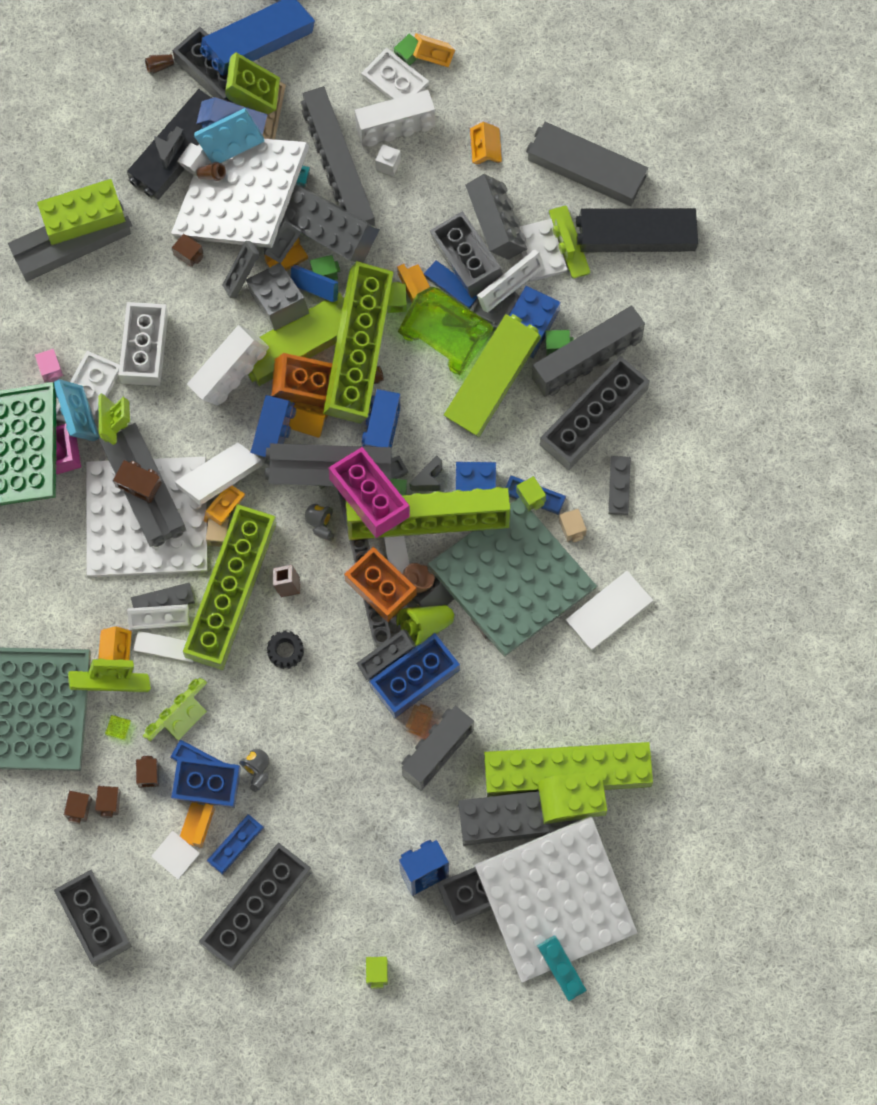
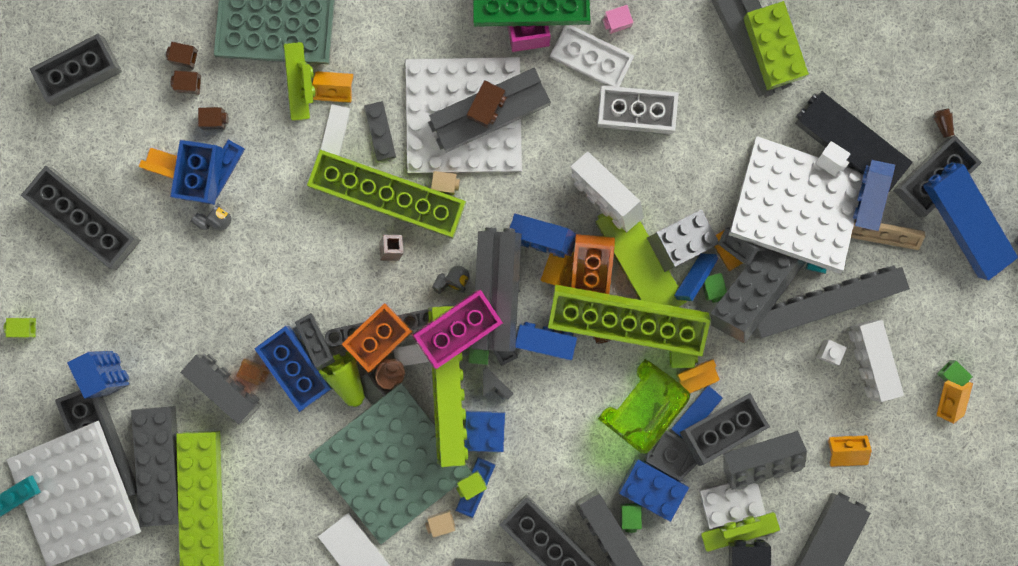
camera: 85 degrees right, 15 degrees up
medium azure plate [54,379,100,441] -> none
lime bracket [98,393,130,445] -> none
clear neon green tile [105,715,131,741] -> none
white tile [127,604,190,630] -> none
lime bracket [143,678,207,741] -> none
white sticker [151,831,199,879] -> none
dark grey slope [154,126,185,169] -> none
reddish brown brick [172,233,204,267] -> none
white tile [175,442,263,505] -> none
medium azure plate [195,108,264,163] -> none
reddish brown cone [196,162,226,181] -> none
light orange panel [204,485,245,526] -> none
blue tile [207,814,264,875] -> none
dark grey plate [222,241,260,298] -> none
lime brick [225,52,280,114] -> none
black tyre [267,630,304,669] -> none
white plate [361,47,429,100] -> none
lime brick [444,314,541,437] -> none
white plate [477,250,544,313] -> none
lime brick [538,770,607,824] -> none

